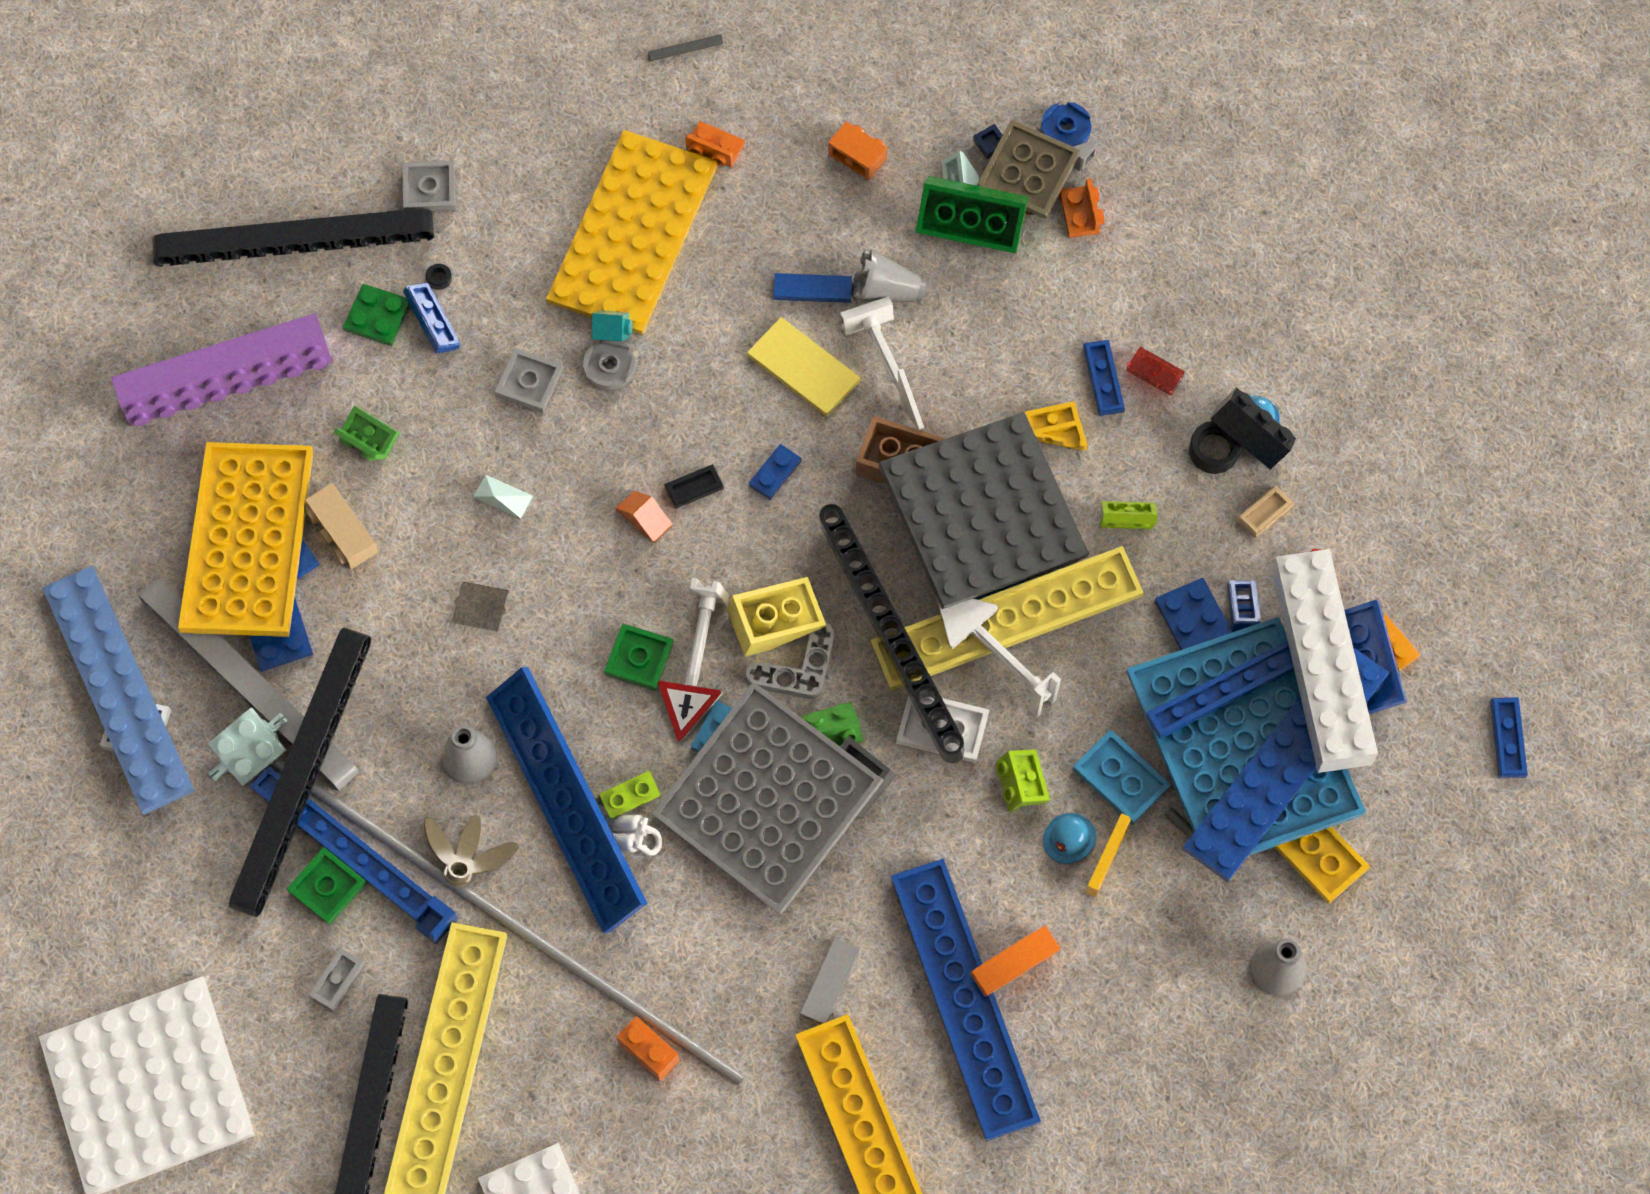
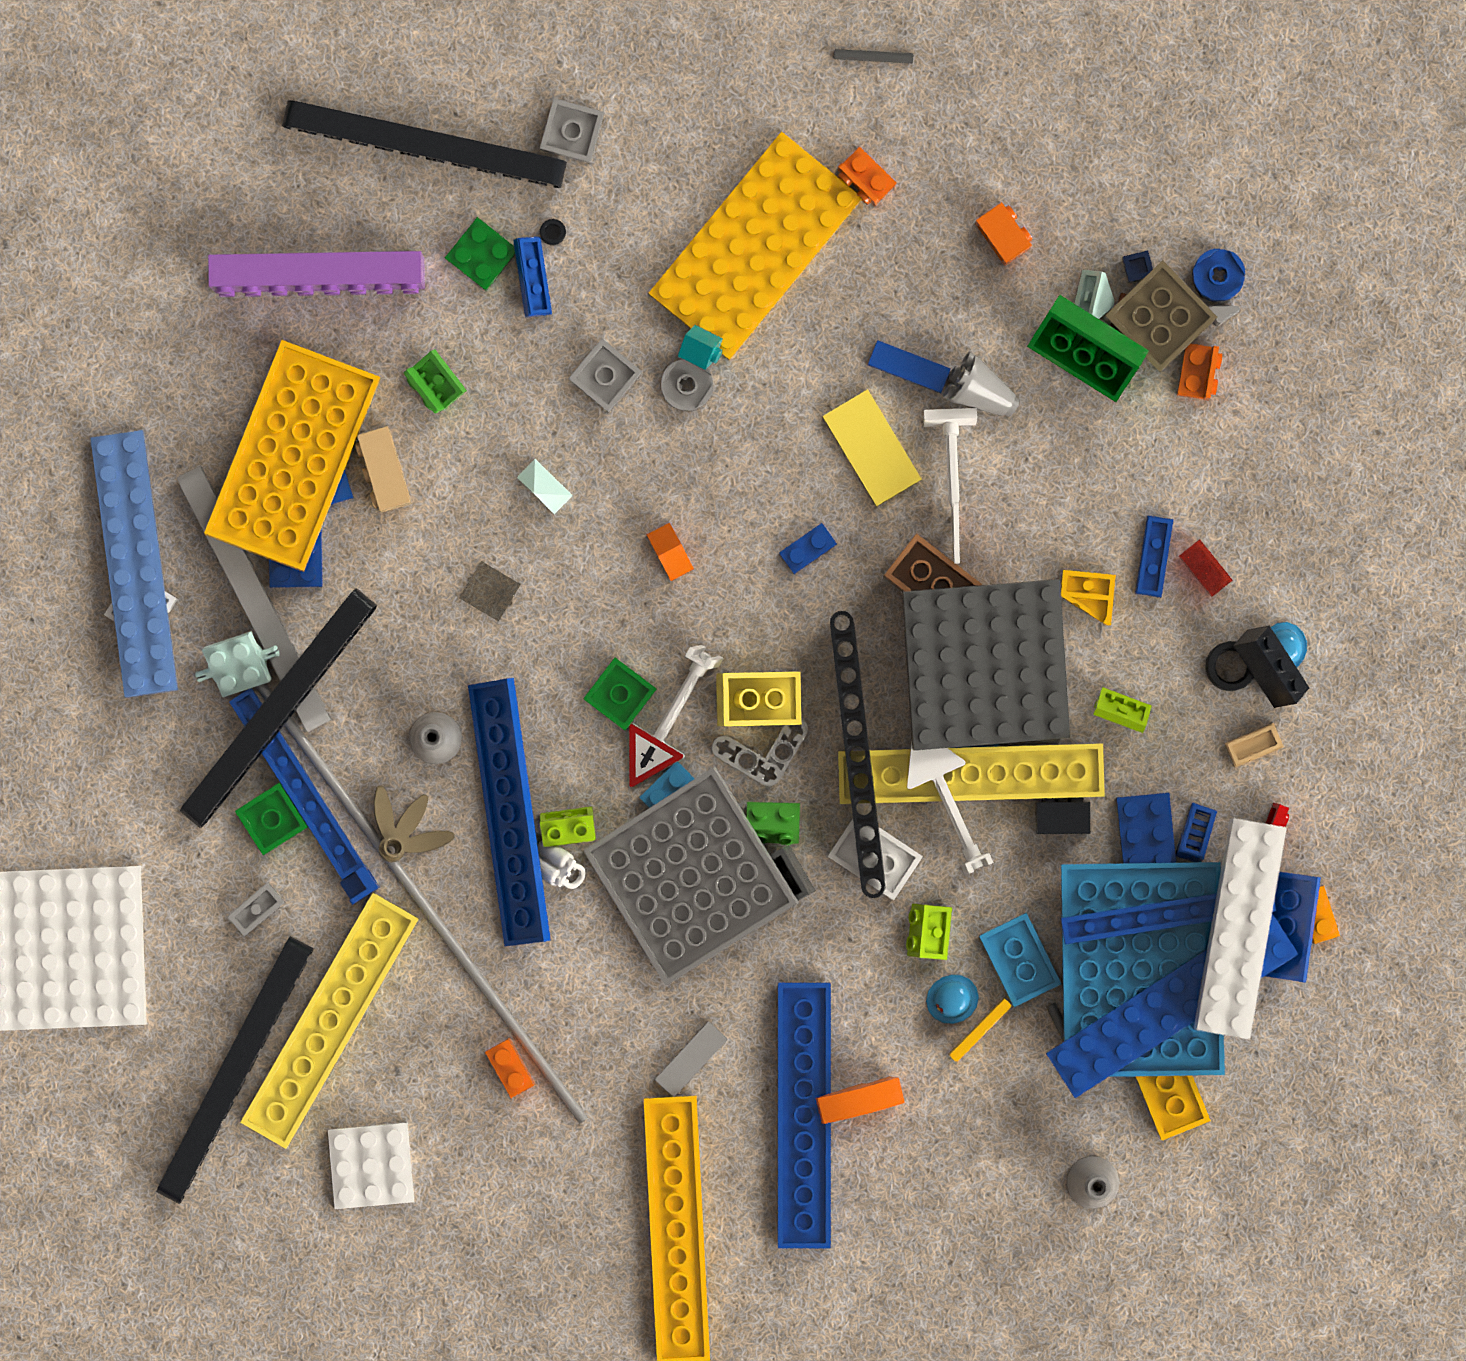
camera: 20 degrees right, 20 degrees up
black tile [664,464,724,509] -> none
blue tile [1490,697,1528,778] -> none
none -> black brick [1035,797,1091,834]

